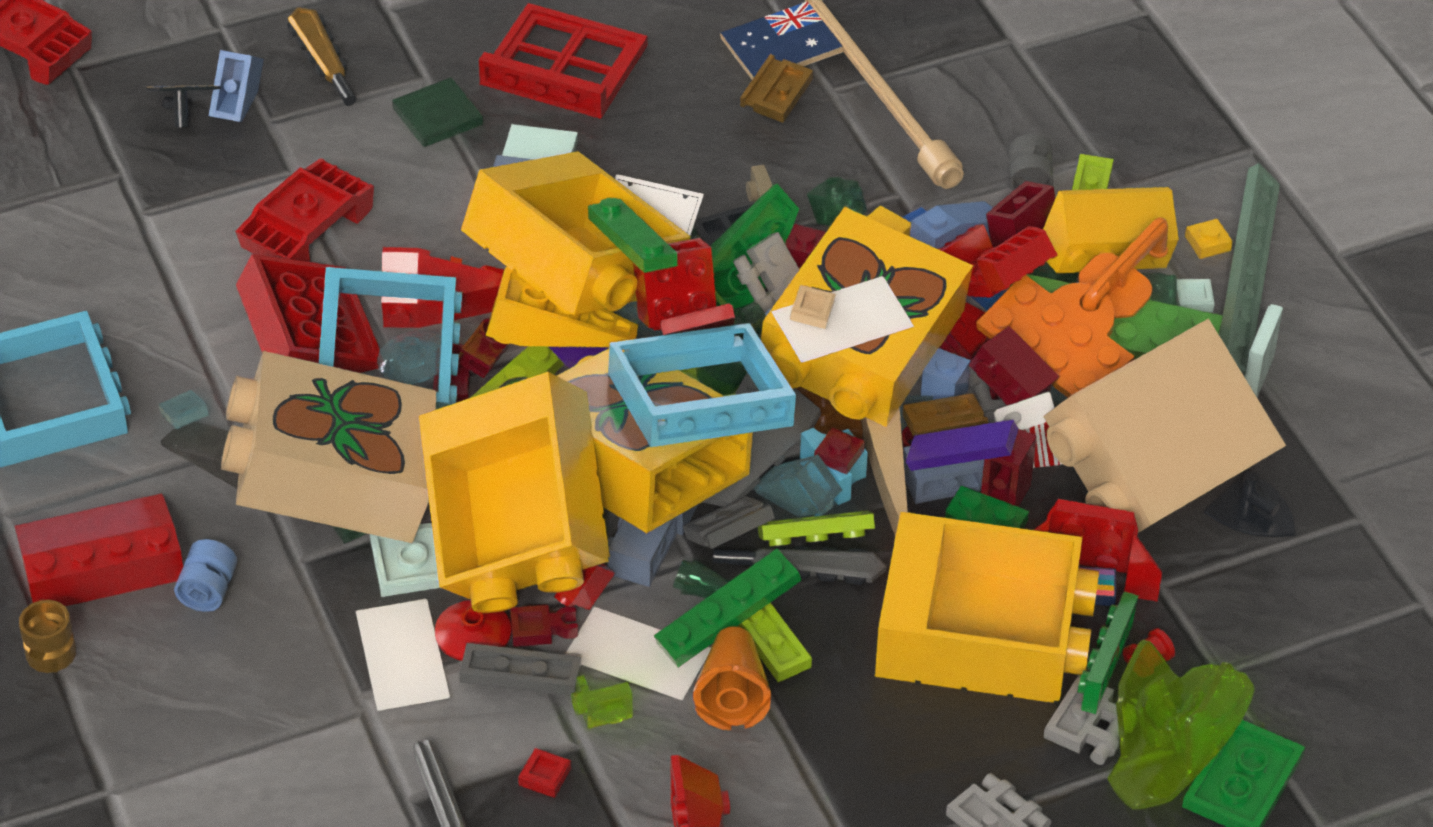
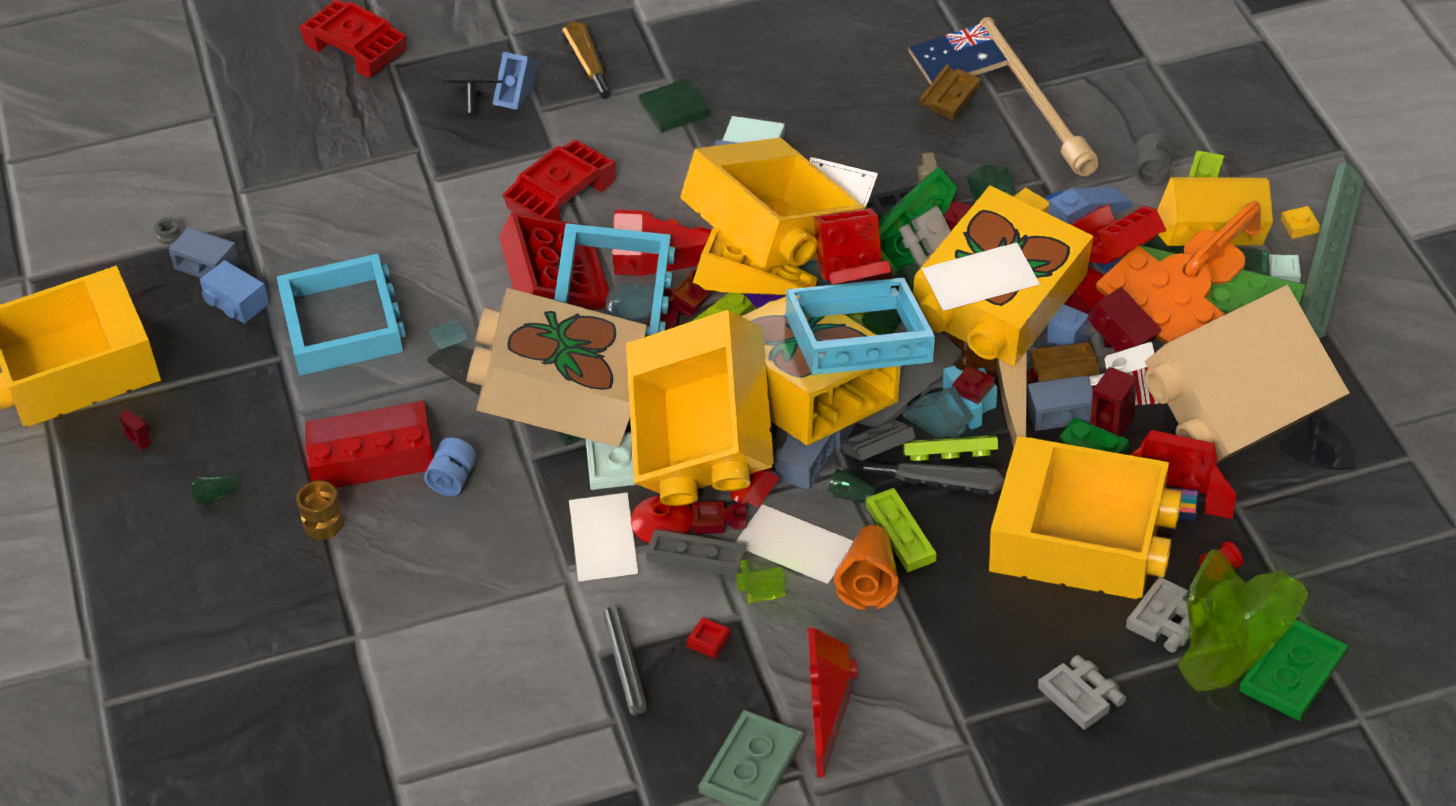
camera: 10 degrees right, 0 degrees up
red window [479,3,648,119] -> none
green plate [588,198,678,273] -> none
green plate [654,549,801,668] -> none
tan tile [790,285,836,329] -> none
dark purple tile [906,420,1019,471] -> none
dark red brick [986,181,1056,248] -> none
green plate [1077,592,1139,714] -> none
light aqua tile [1245,304,1283,397] -> none

